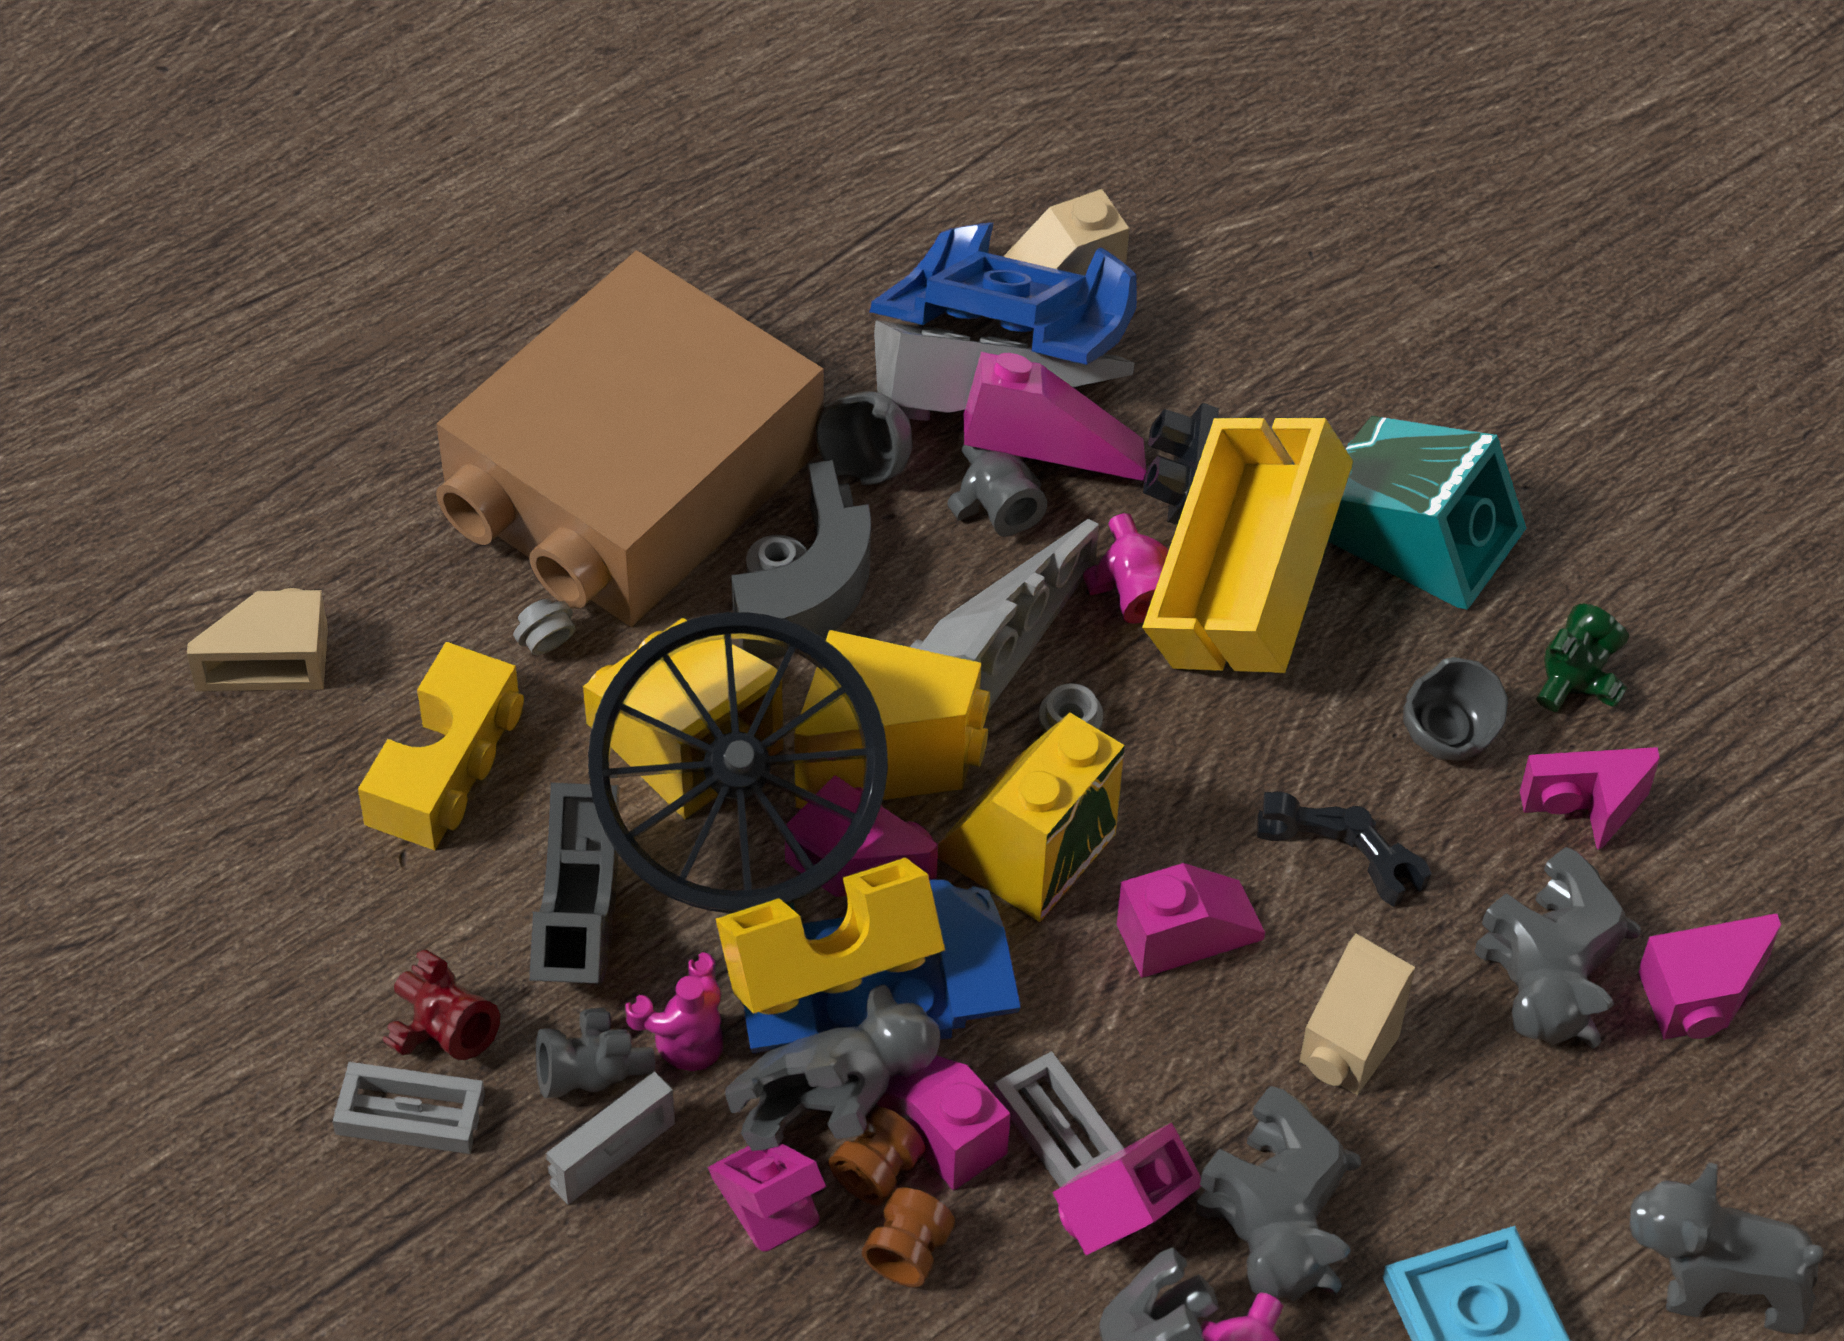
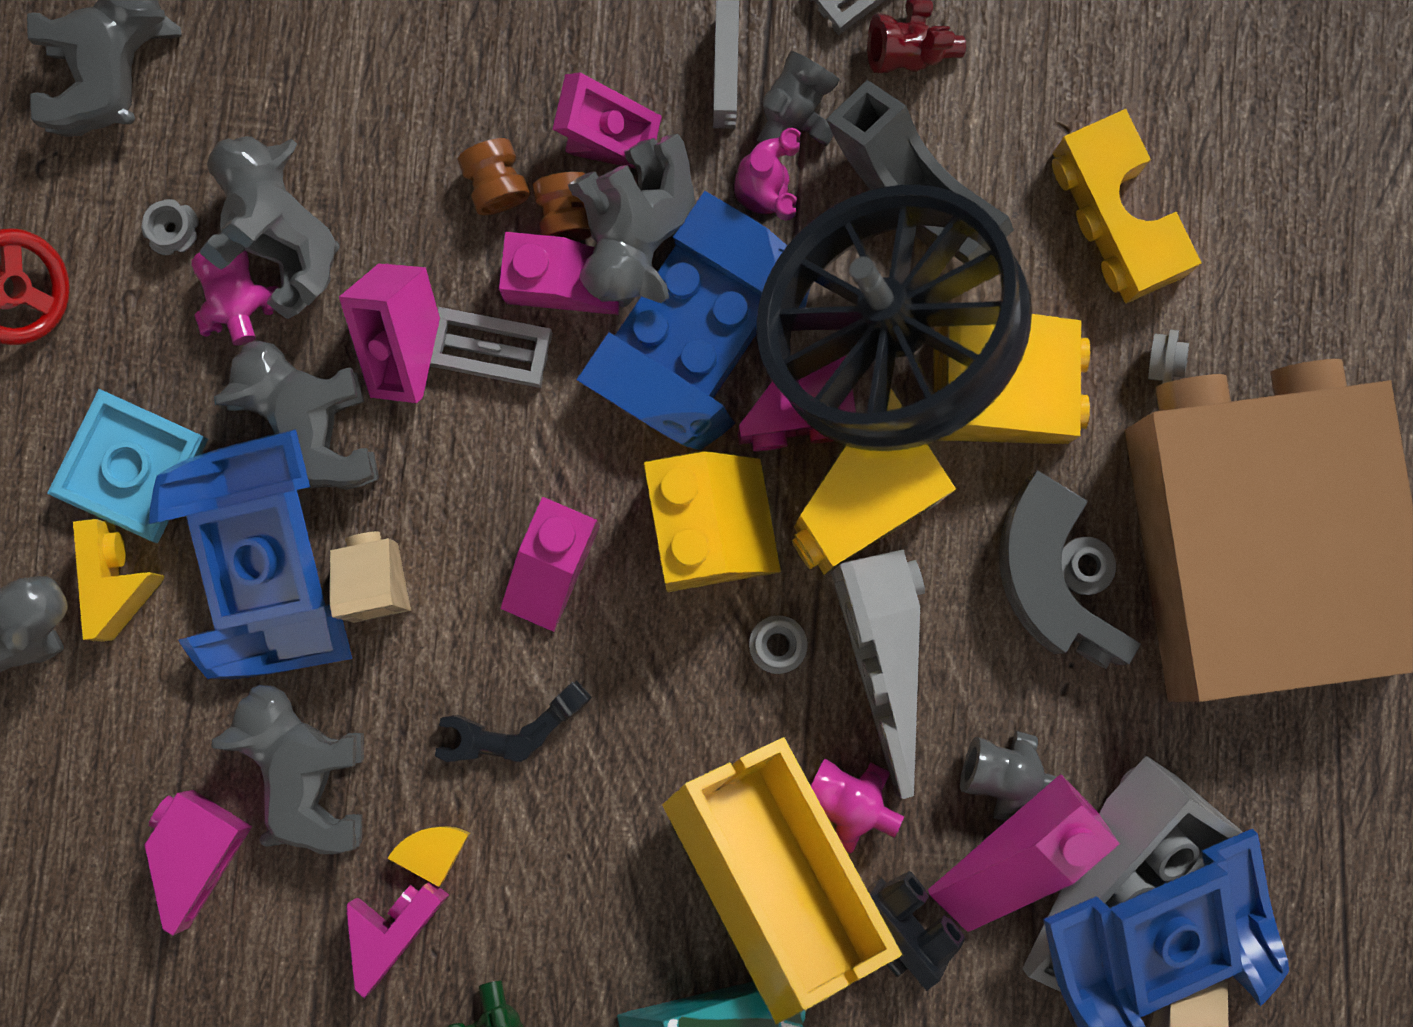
camera: 130 degrees right, 30 degrees up
tan slope [187,588,328,691] -> none
yellow arch [716,858,945,1014] -> none
dark grey hair [816,391,913,485] -> none
dark grey hair [1403,657,1509,760] -> none
none -> yellow slope [73,519,164,642]
none -> blue piece [149,429,352,679]
none -> yellow tile [387,826,470,887]

